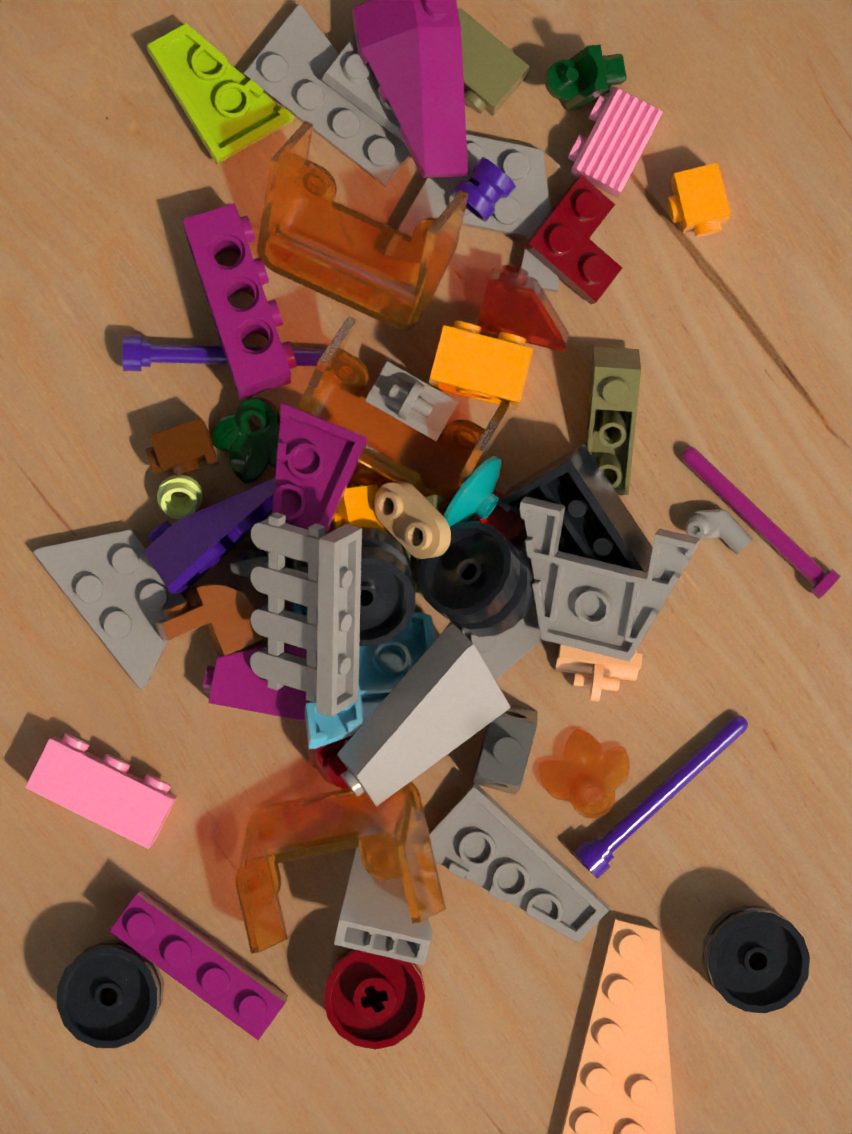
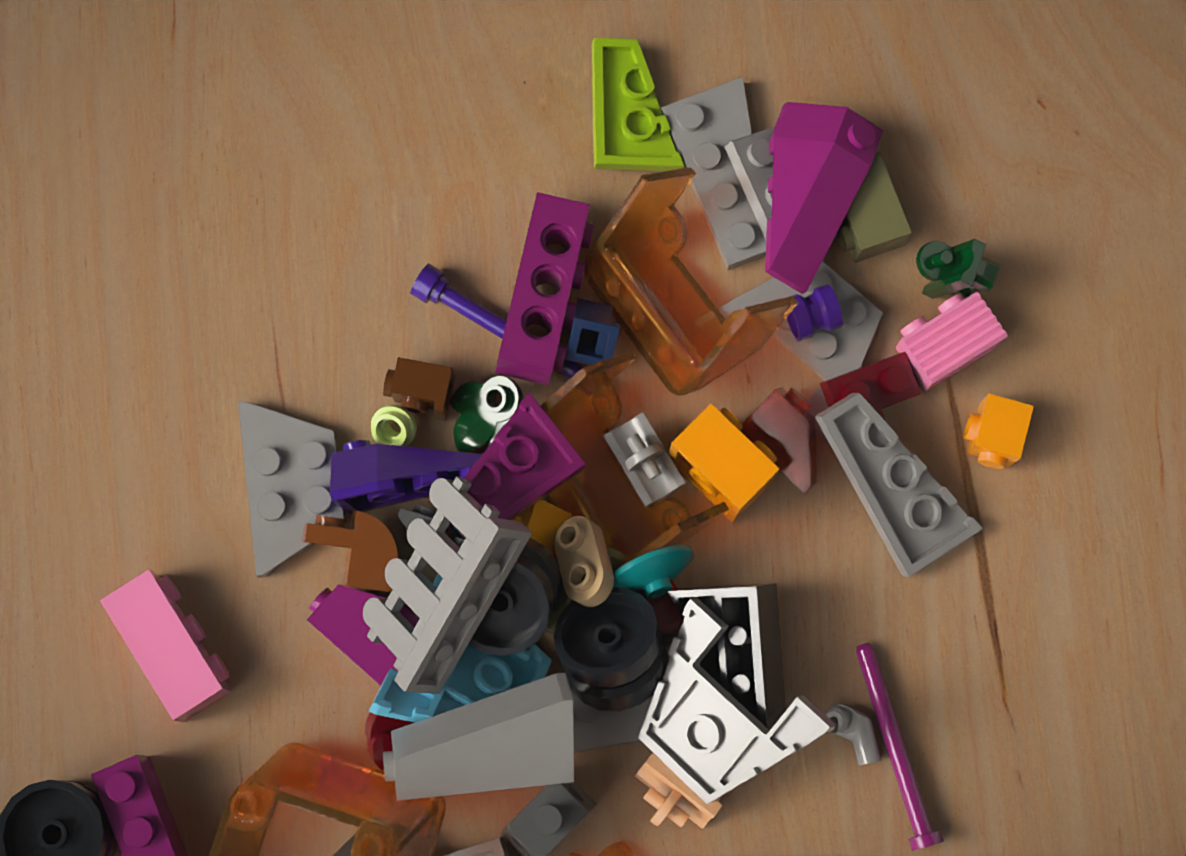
camera: 30 degrees right, 10 degrees down
olive slope [586,346,641,495] -> none
none -> dark blue brick [565,298,620,369]
none -> light grey wing [815,393,983,577]

